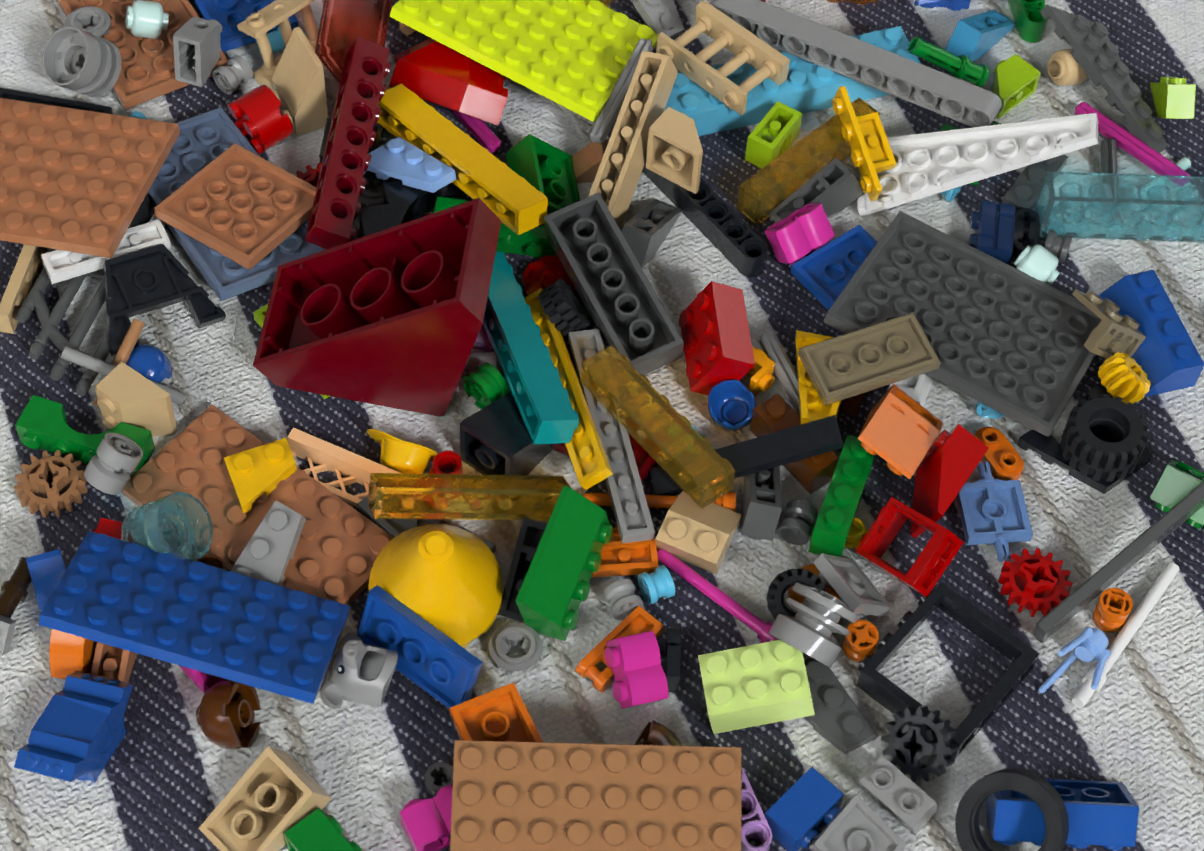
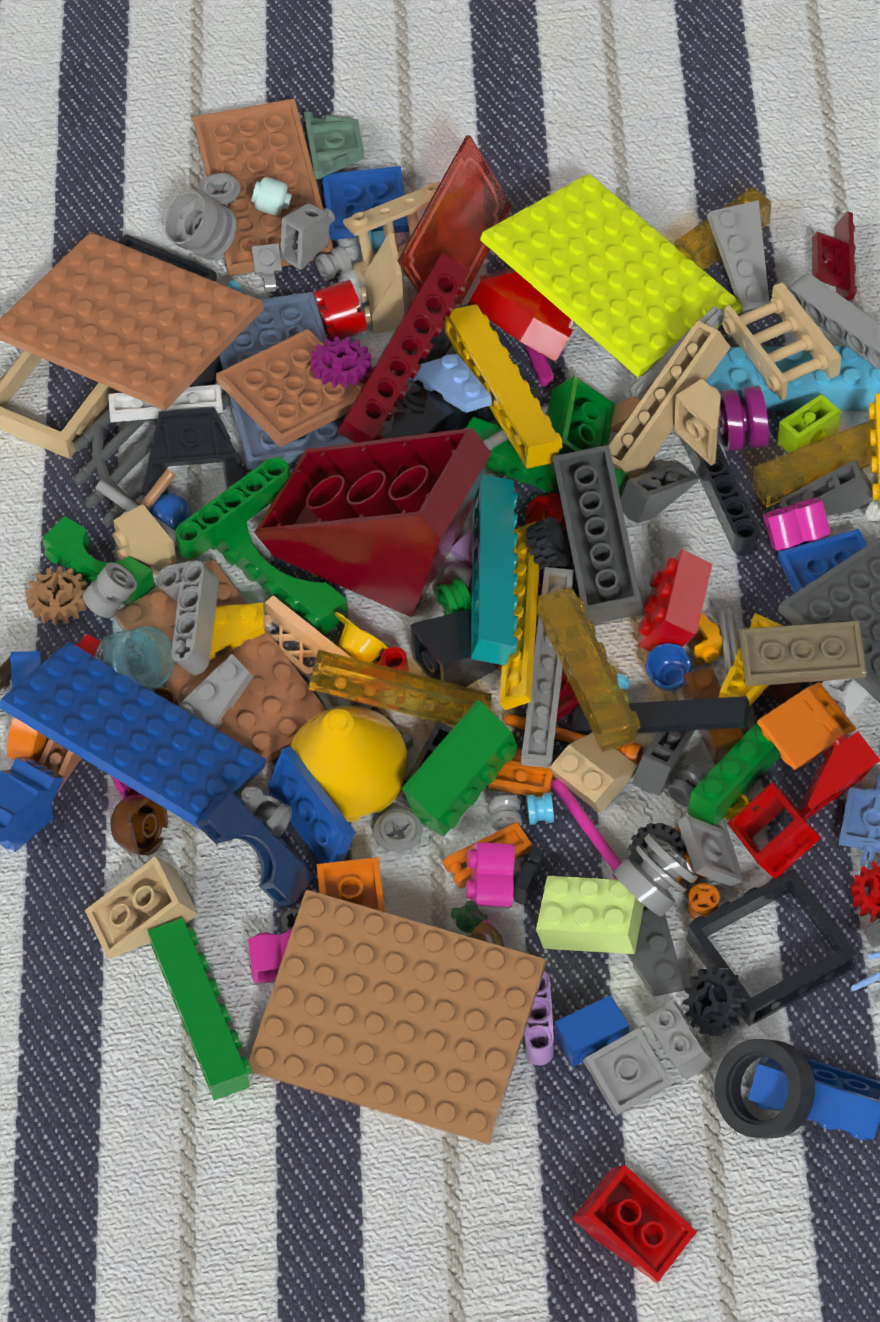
camera: 25 degrees right, 0 degrees up
none -> light grey beam [156,561,219,675]
none -> green beam [175,457,289,559]
none -> dark blue arch [195,792,315,907]
none -> green arch [210,521,348,636]
none -> light grey plate [252,243,282,293]
none -> magenta gear [311,336,371,388]
none -> clear green plate [451,901,488,933]
none -> magenta wheel [719,385,769,452]

